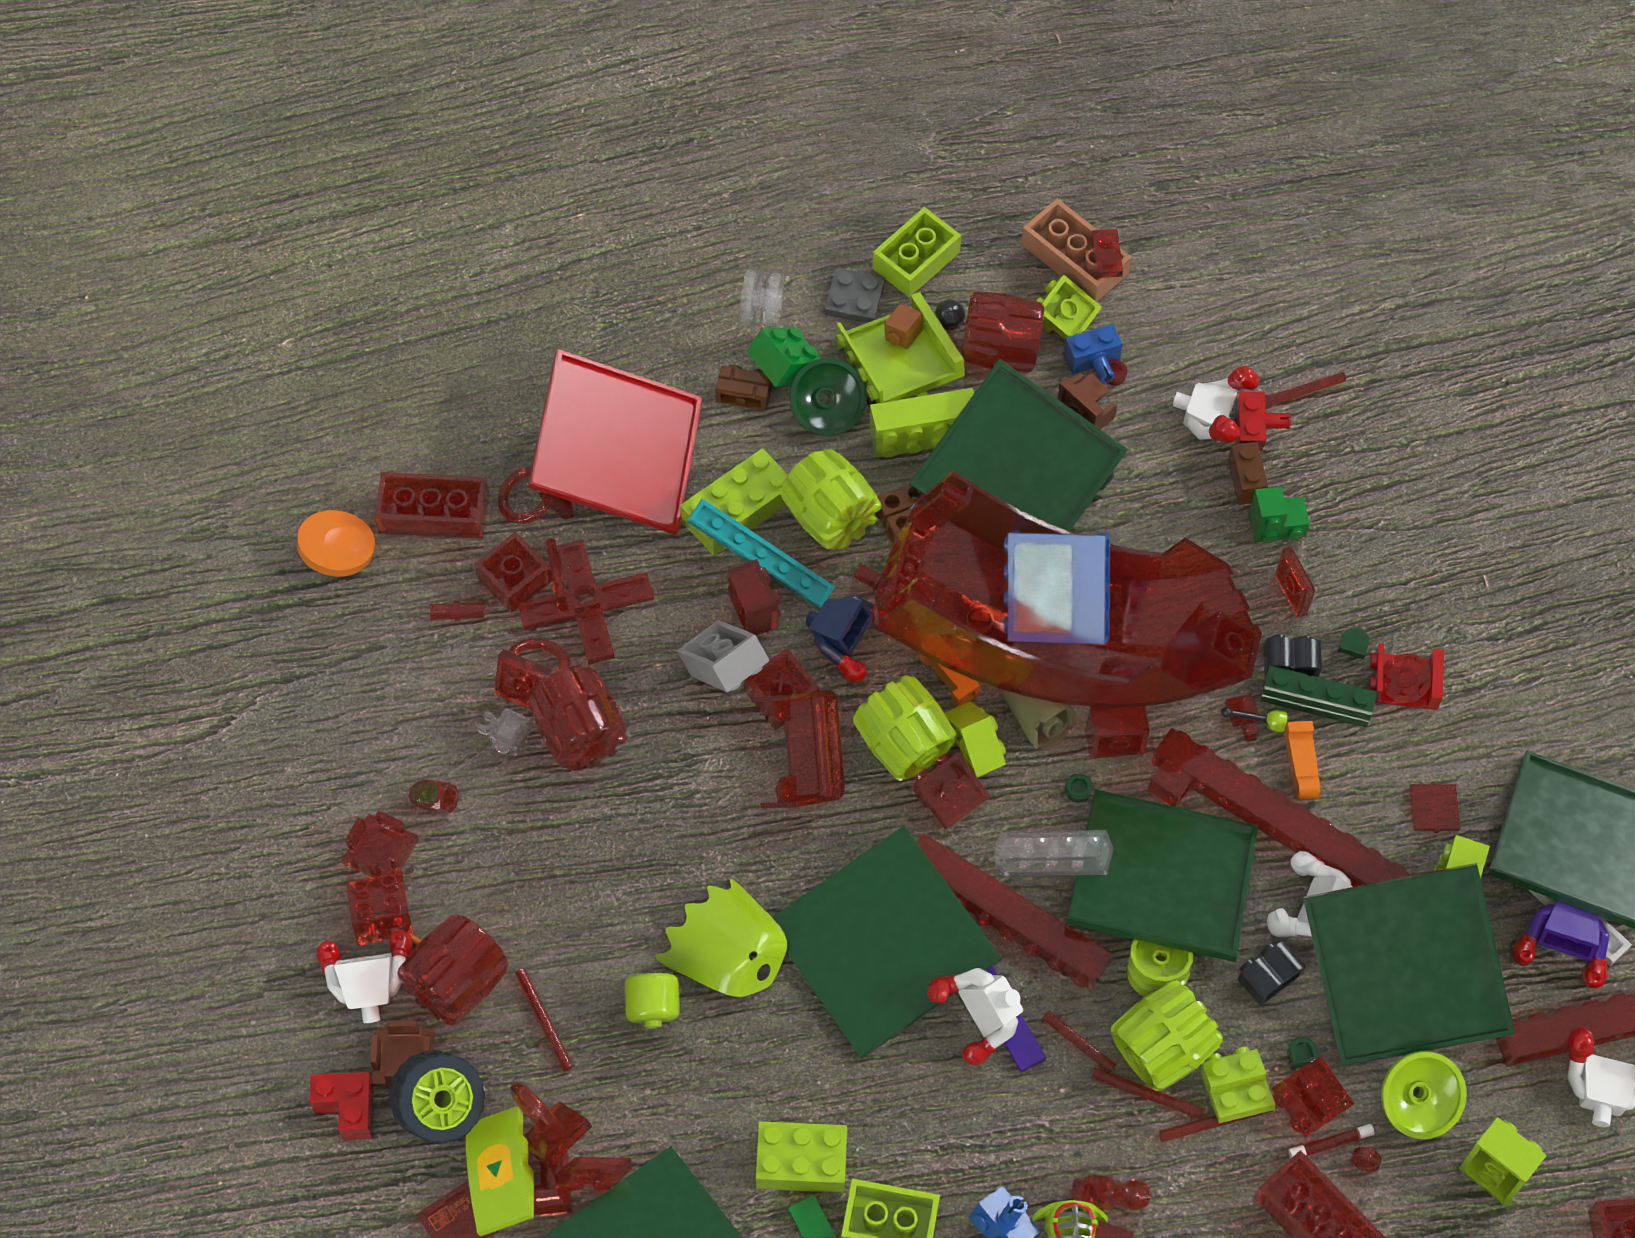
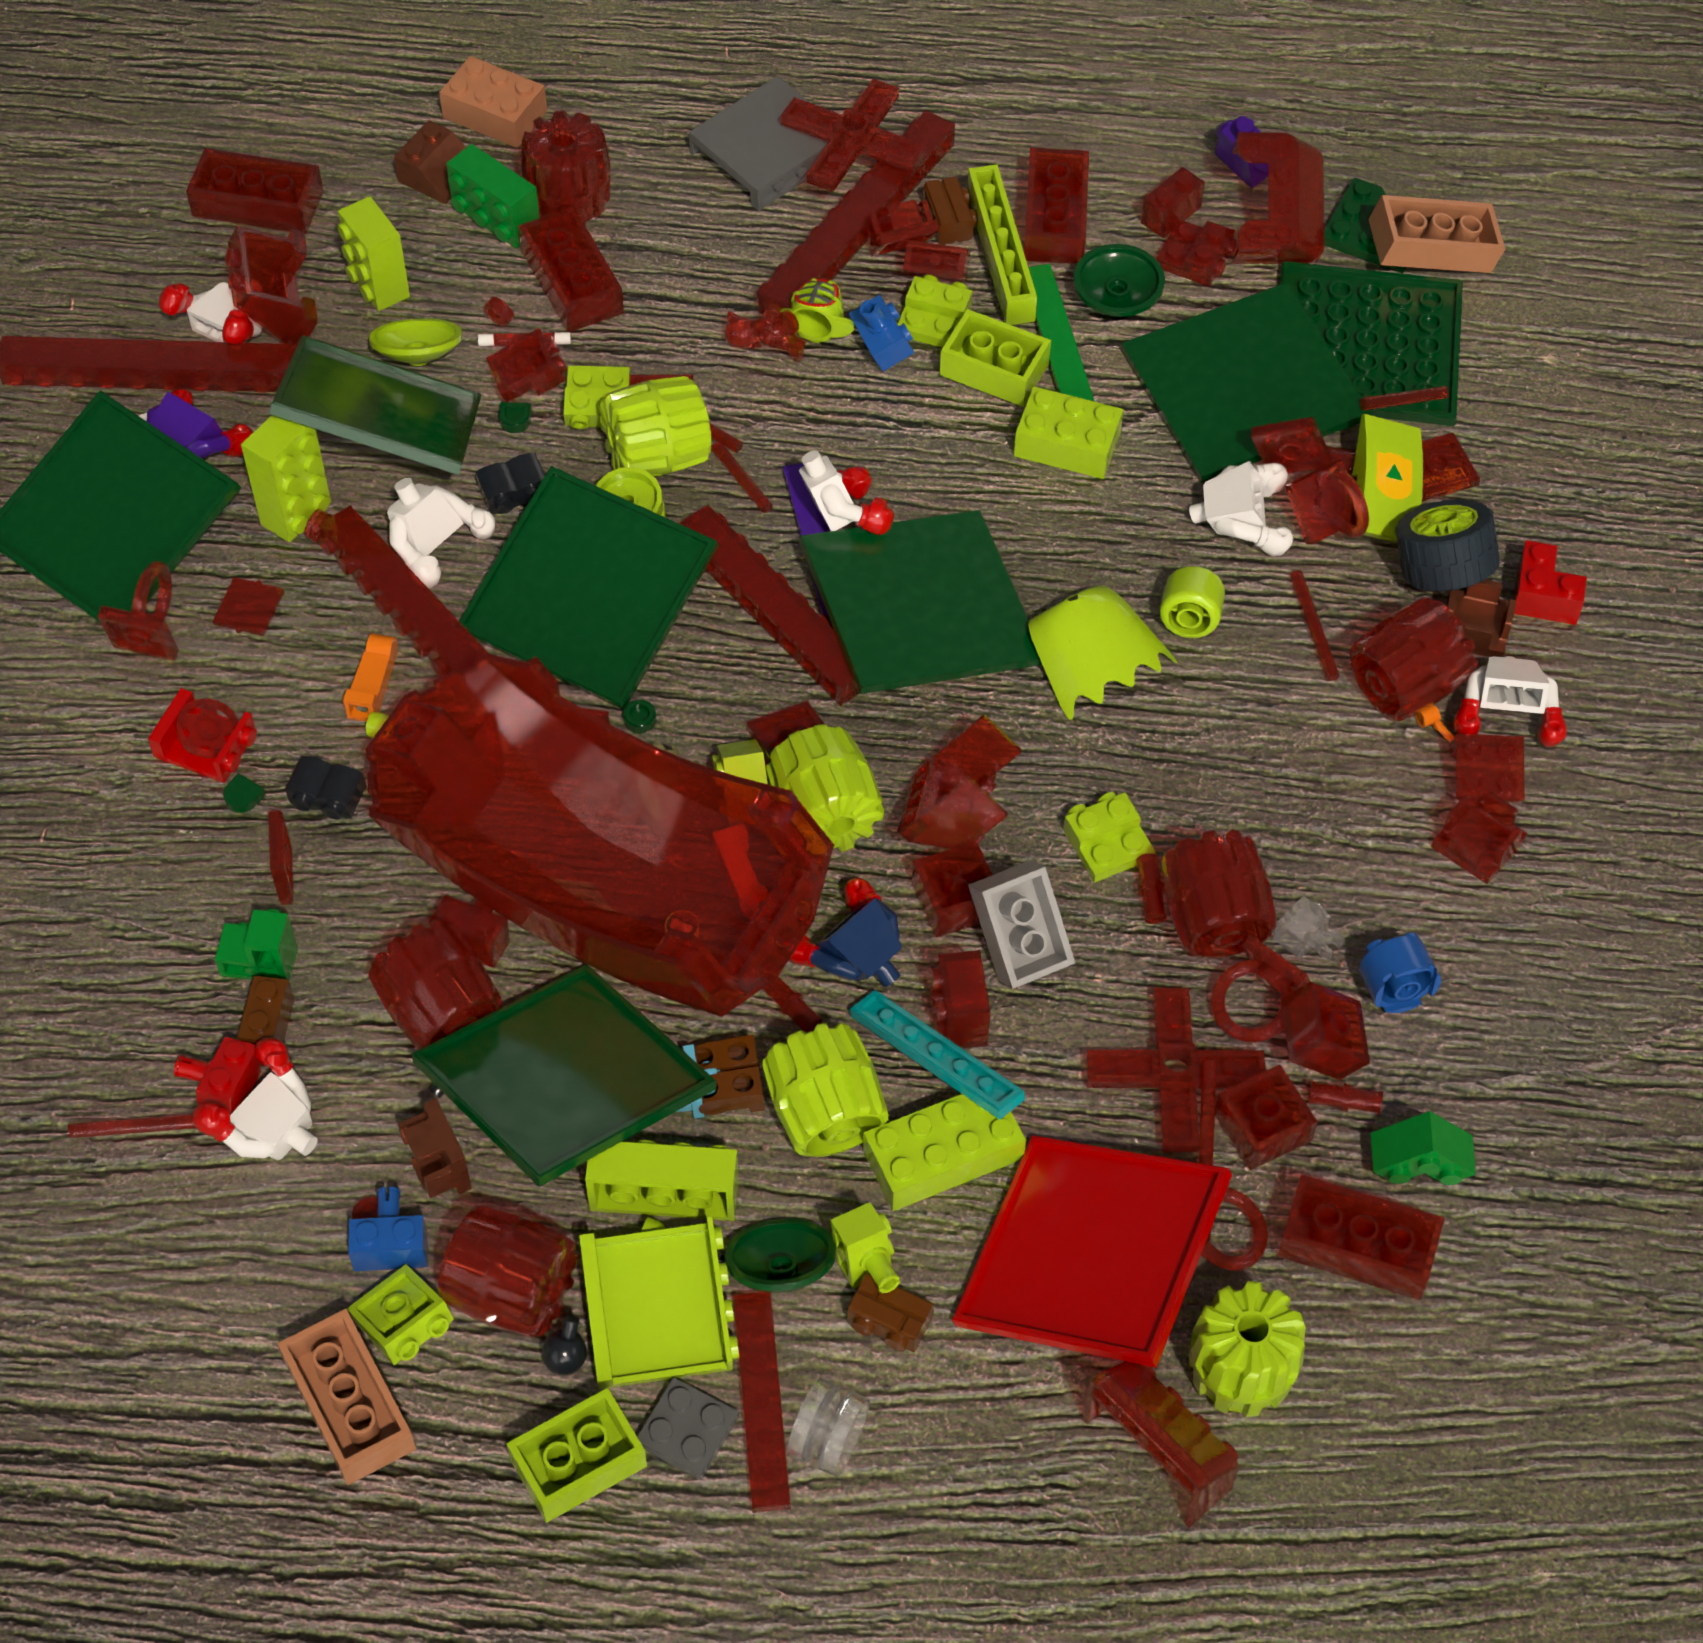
camera: 165 degrees left, 5 degrees down
orange piece [296,510,375,577] -> none
clear red rock [408,780,459,813] -> none
green brick [746,327,821,387] -> none
dark orange brick [884,303,923,349] -> none
clear brick [993,830,1114,876] -> none
panel [1004,530,1110,645] -> none
clear red plate [1092,229,1123,278] -> none
dark green brick [1260,665,1377,728] -> none
none -> clear red tile [98,561,179,661]
none -> clear red windscreen [225,225,318,361]
none -> clear red wheel [368,919,502,1050]
none -> clear red tile [734,1292,791,1513]
none -> lime brick [830,1202,900,1293]
none -> lime plate [1063,792,1156,883]
none -> clear red windscreen [1082,1361,1239,1528]
none -> clear red pin [1137,853,1167,925]
none -> white torso [1189,461,1293,556]
none -> lime wheel [1189,1281,1306,1417]
none -> clear red brick [1280,981,1370,1080]
none -> blue brick [1359,932,1441,1013]
none -> green brick [1371,1111,1476,1185]

